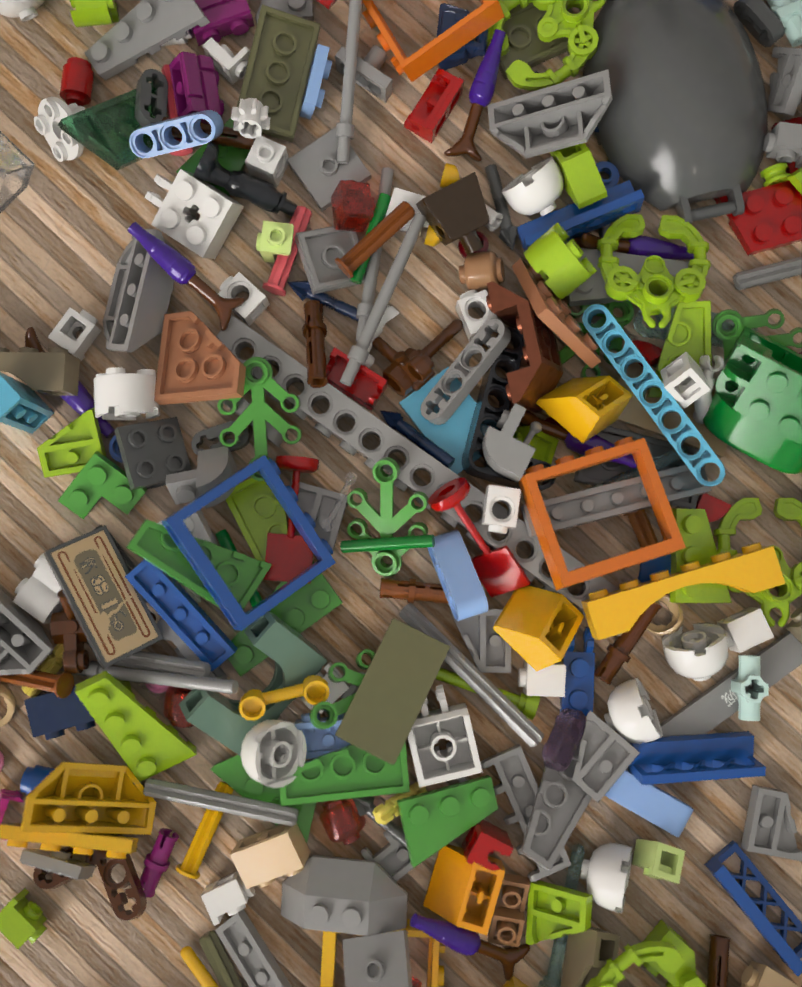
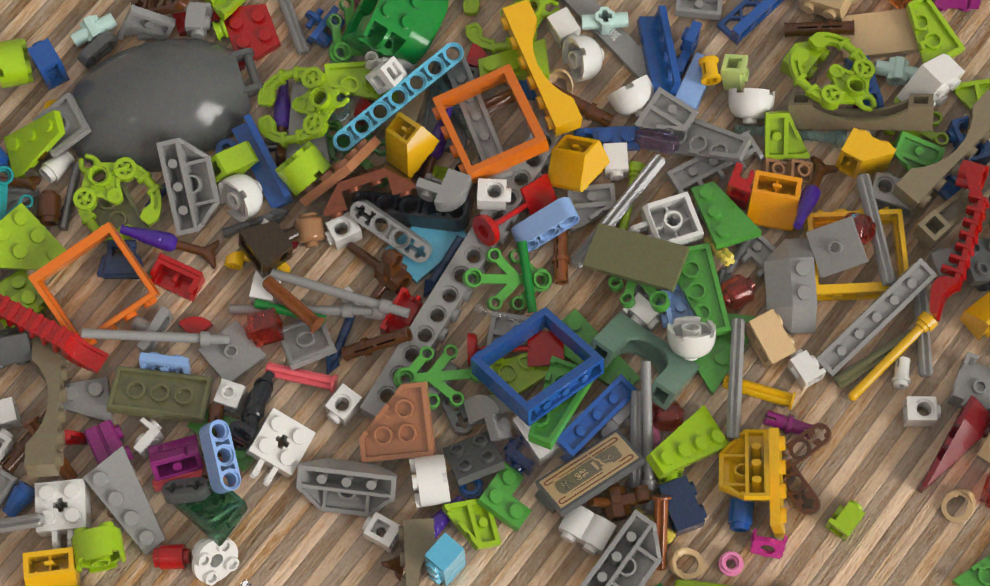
camera: 90 degrees left, 15 degrees down
light grey plate [20,849,95,880] -> none
dark purple piece [127,222,245,331] -> none
white gear [231,98,271,139] -> none
yellow bar [239,675,330,721] -> none
yellowish green bracket [256,220,294,263] -> none
none -> red tile [178,316,213,333]
none -> blue hips [305,5,345,49]
none -> clear blue bracket [504,435,535,476]
none -> blue plate [676,20,702,80]
none -> yellow bush [698,55,722,86]

